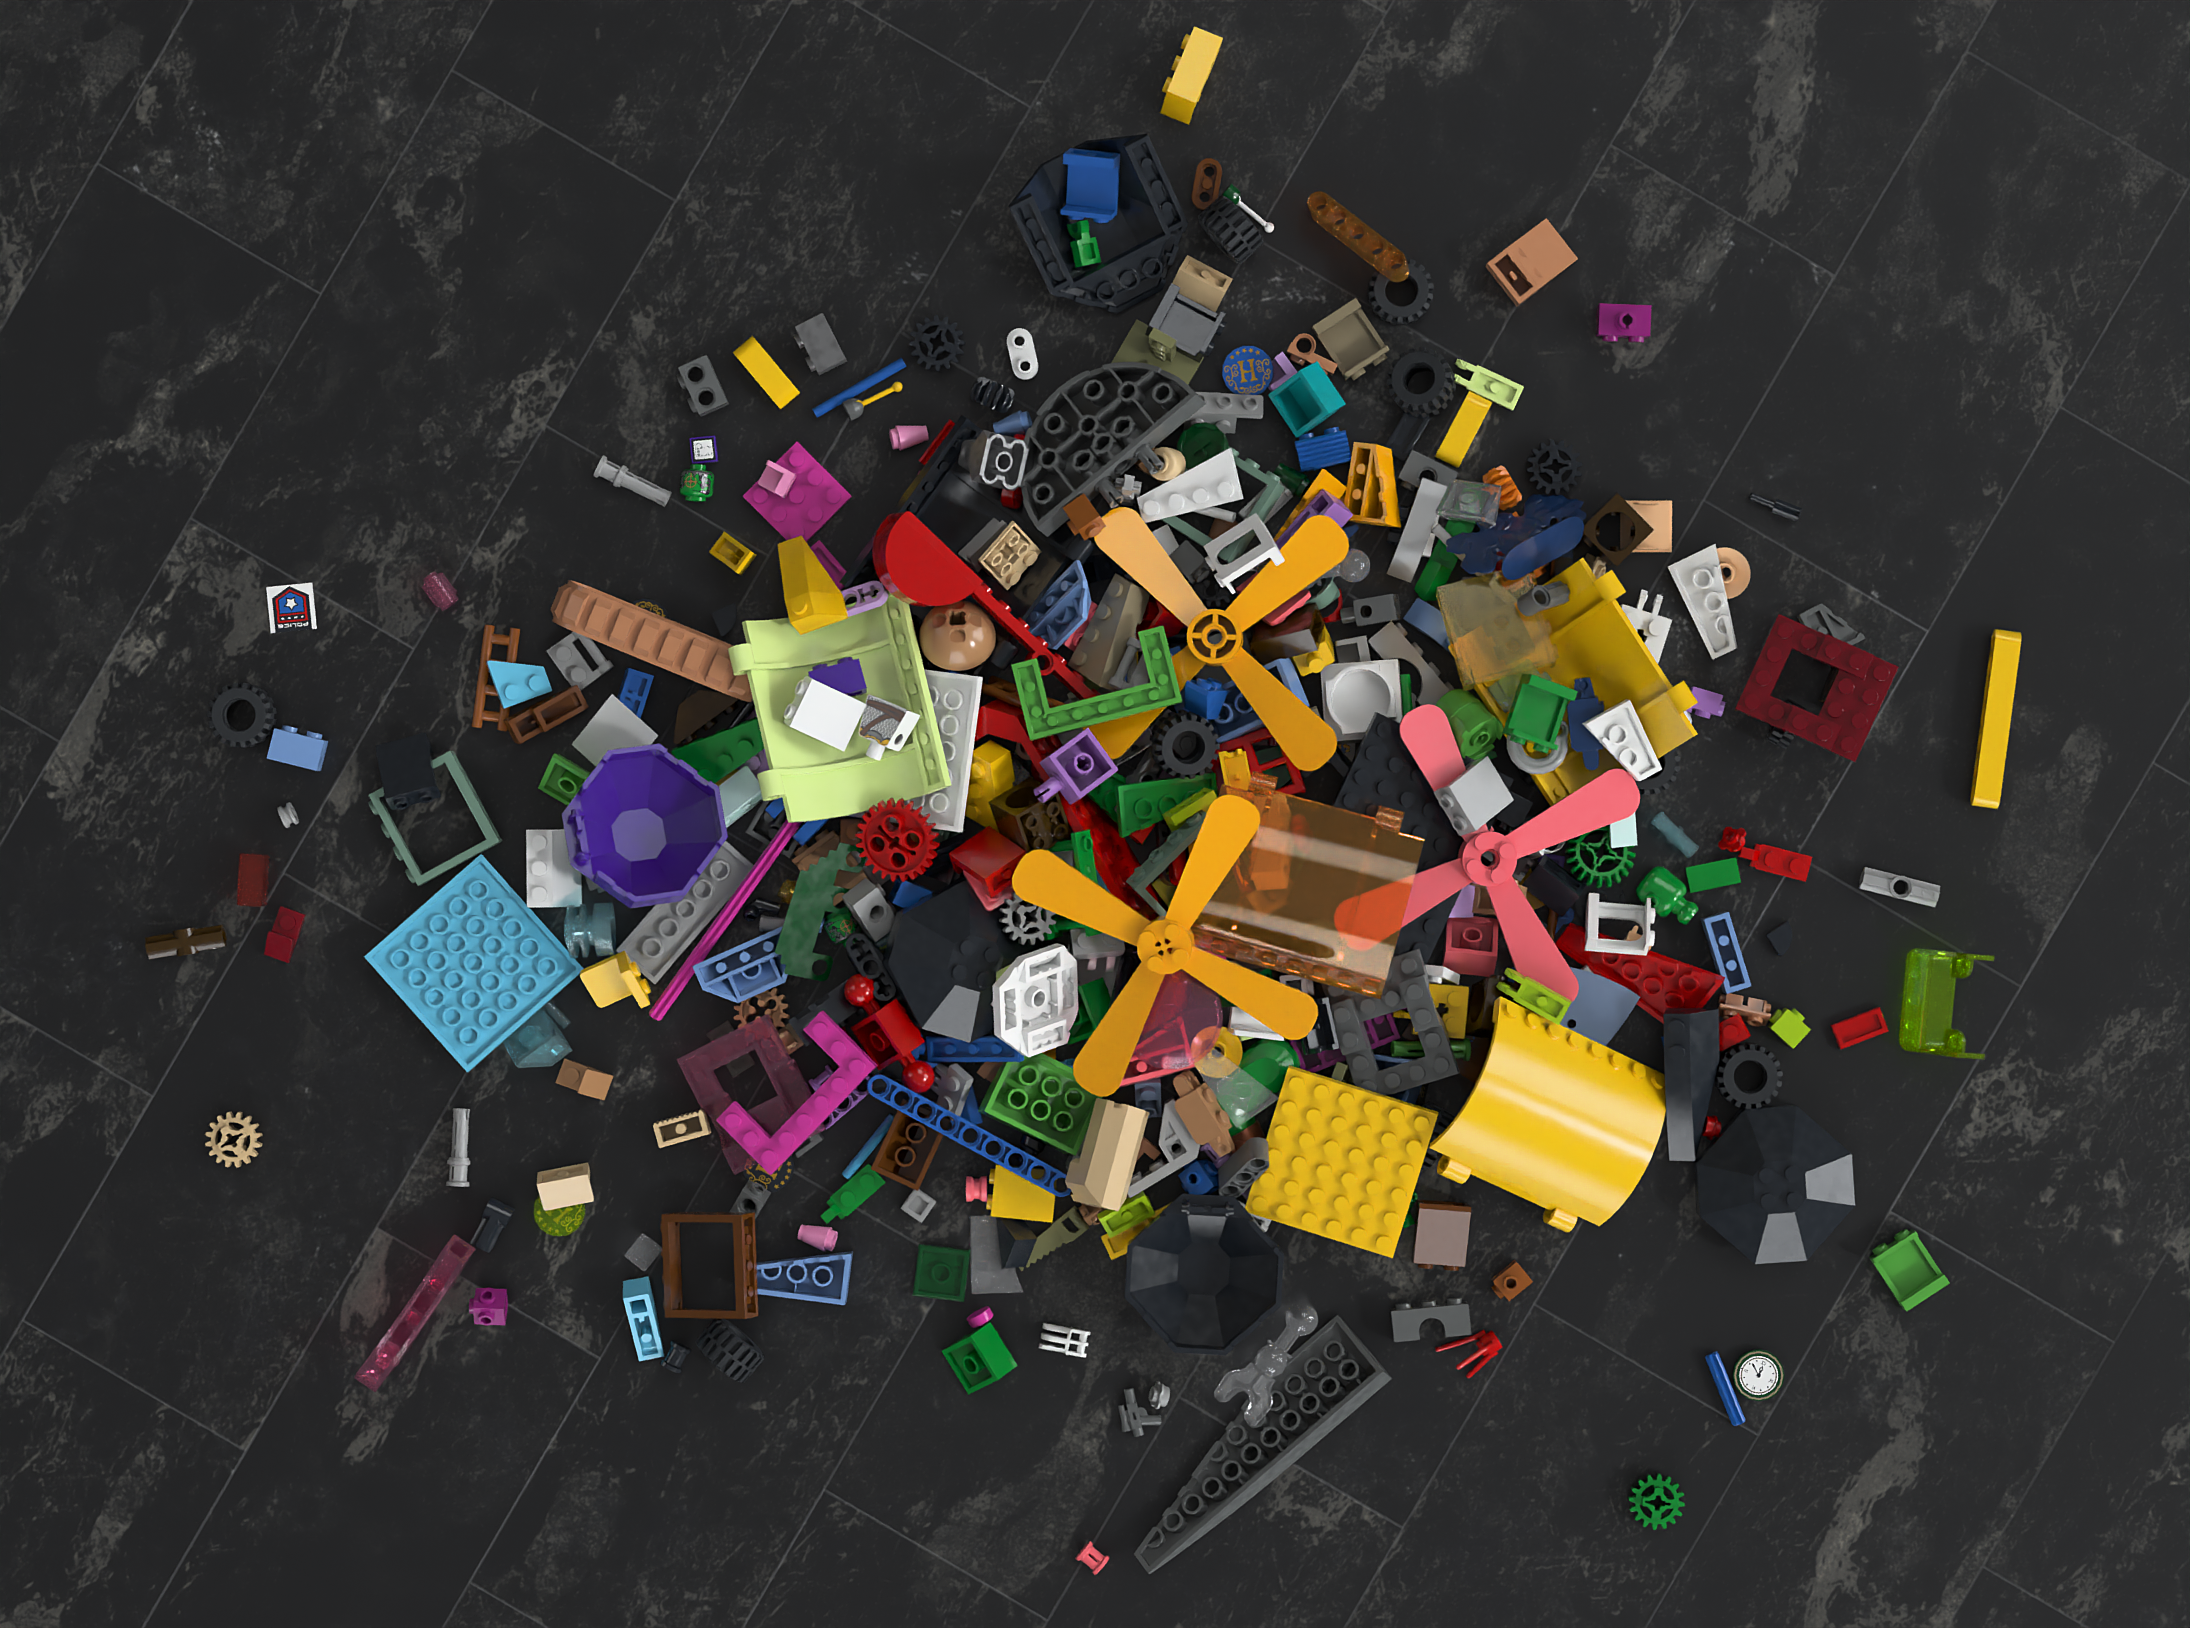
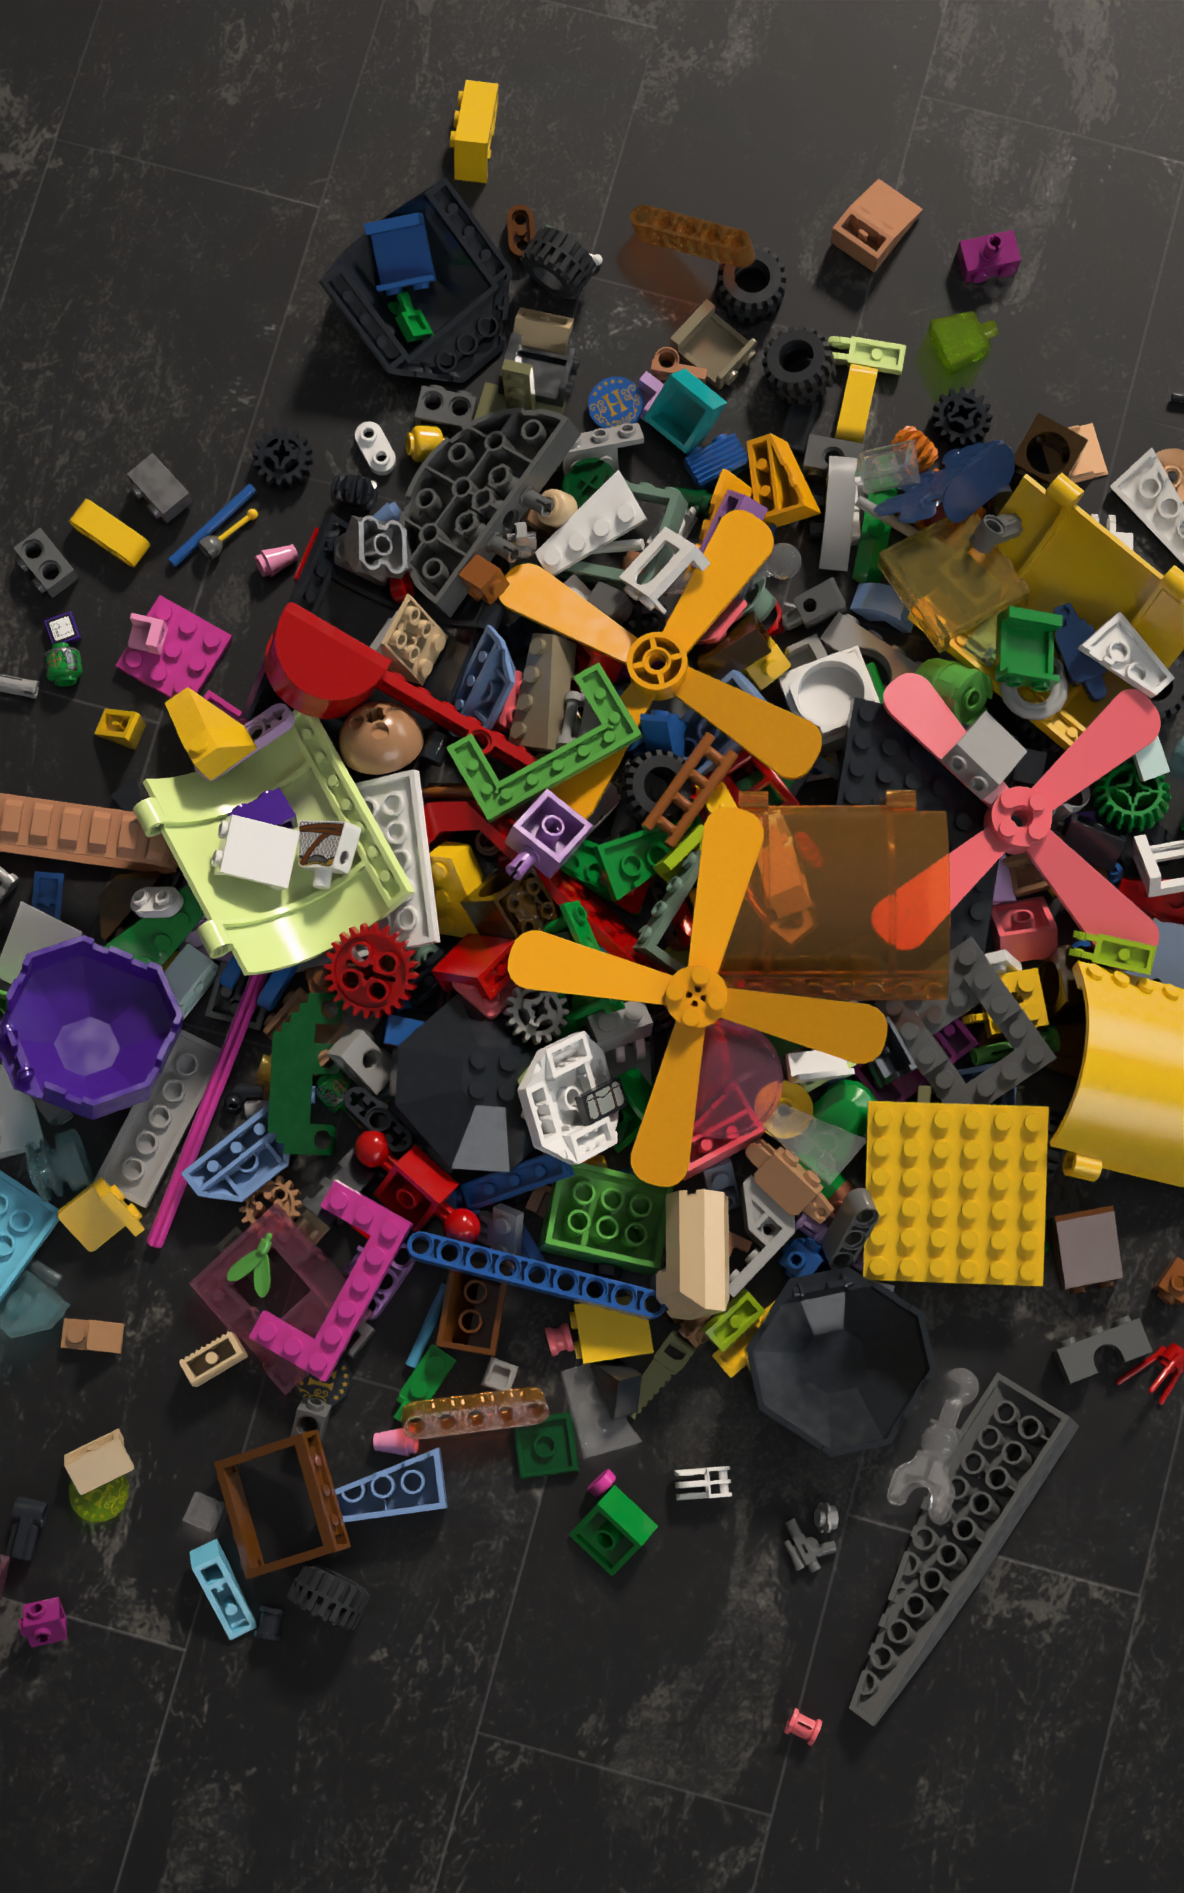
camera: 15 degrees left, 10 degrees down
none -> white plate [130,887,184,918]
none -> bright green piece [227,1233,272,1298]
none -> clear orange beam [401,1387,549,1440]
none -> yellow head [406,426,447,462]
none -> dark grey brick [415,385,478,435]
none -> tile [575,1077,628,1126]
none -> dark orange bar [641,732,738,850]
none -> clear neon green torso [928,311,999,377]

